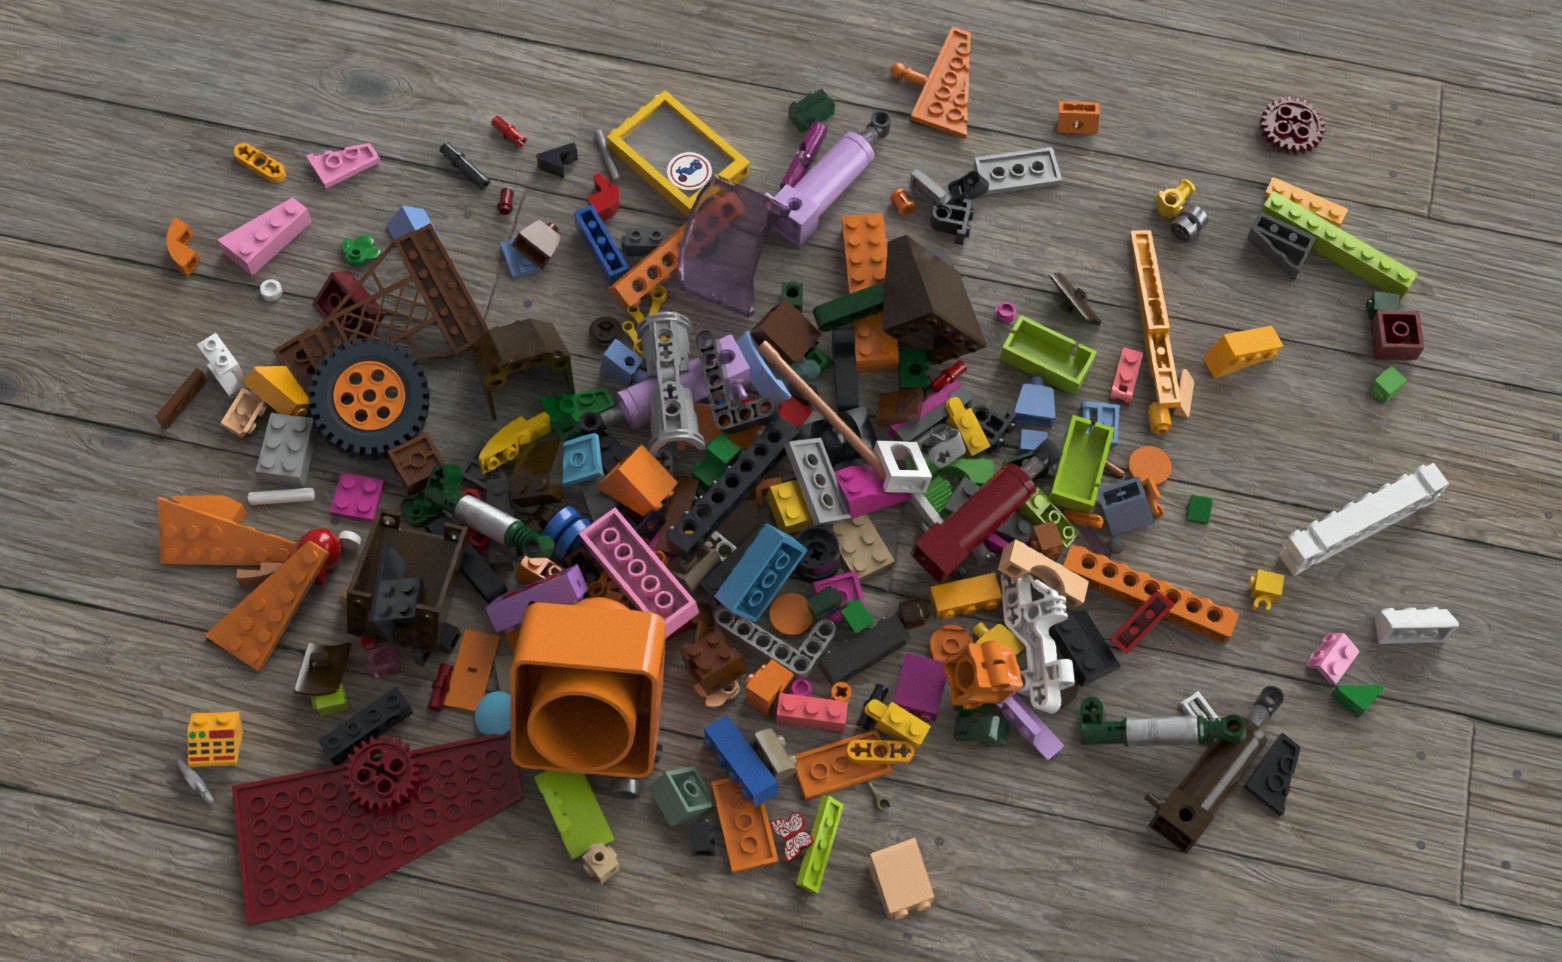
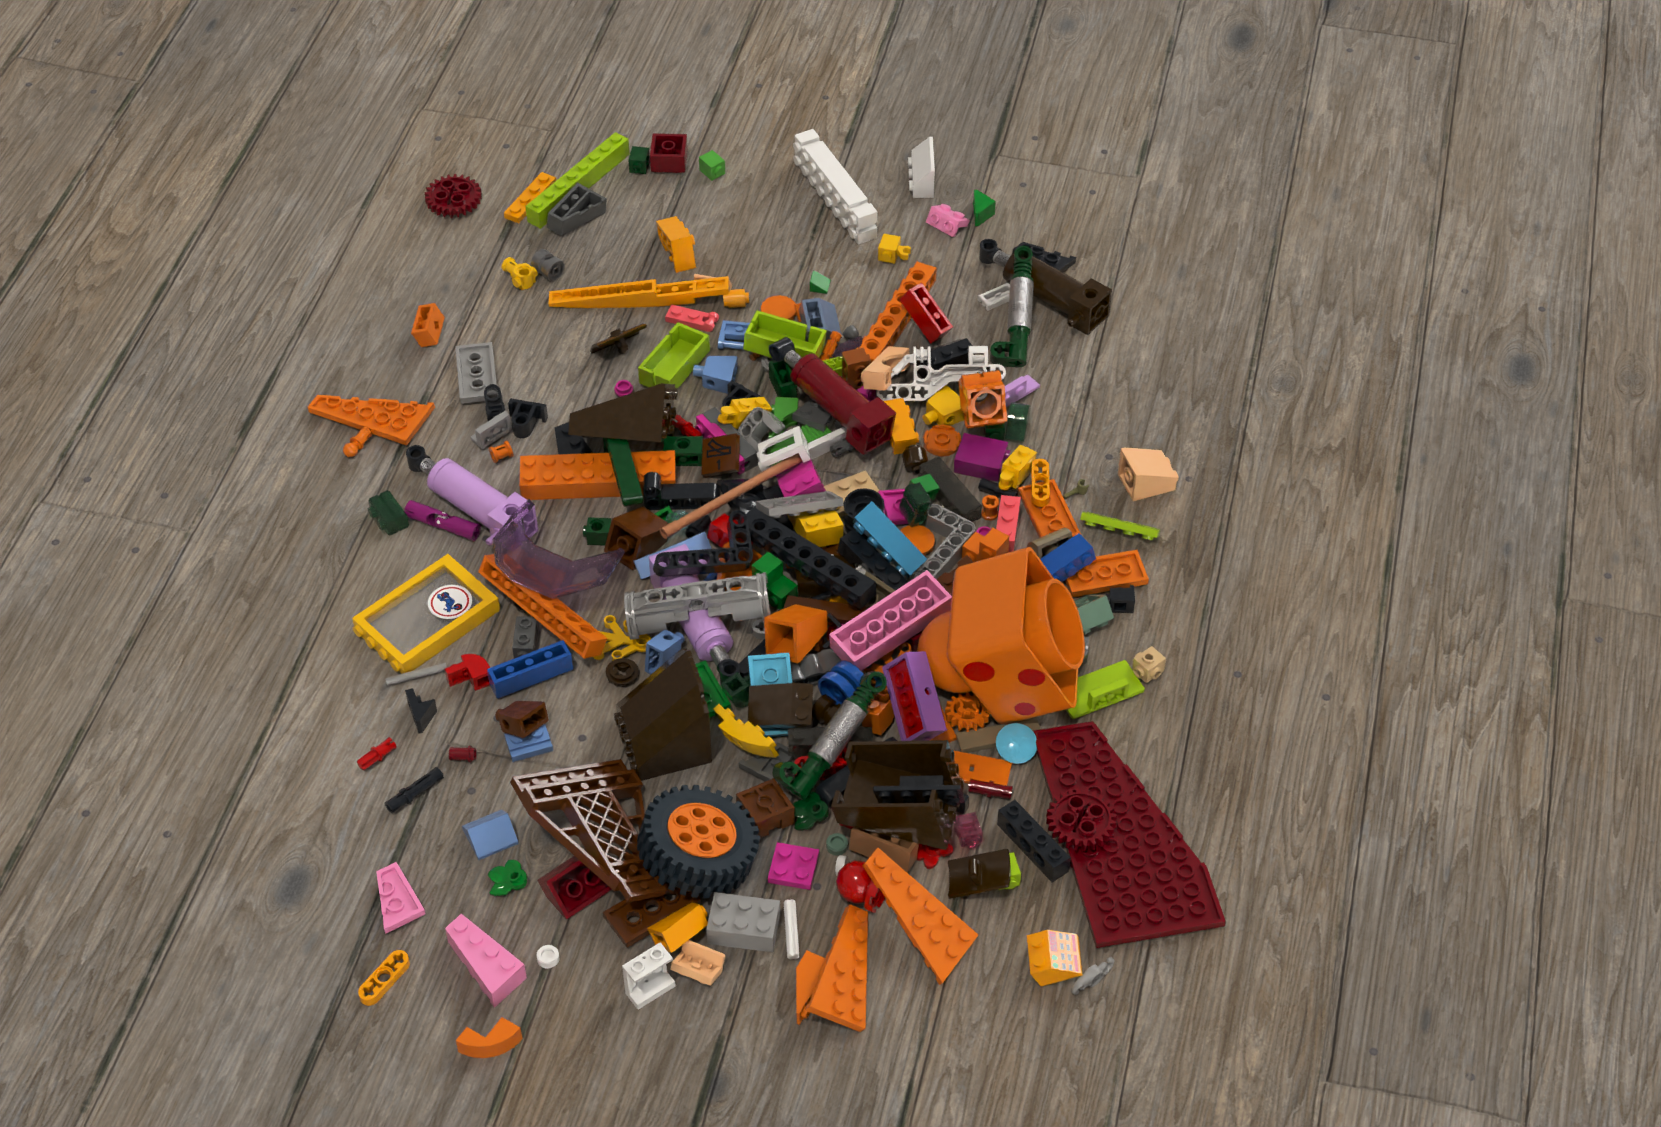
camera: 85 degrees left, 15 degrees down
reddish brown tile [155,368,207,430] -> none
nougat slope [236,562,283,586] -> none
red animal [769,812,814,862] -> none
medium blue brick [1018,429,1051,457] -> none

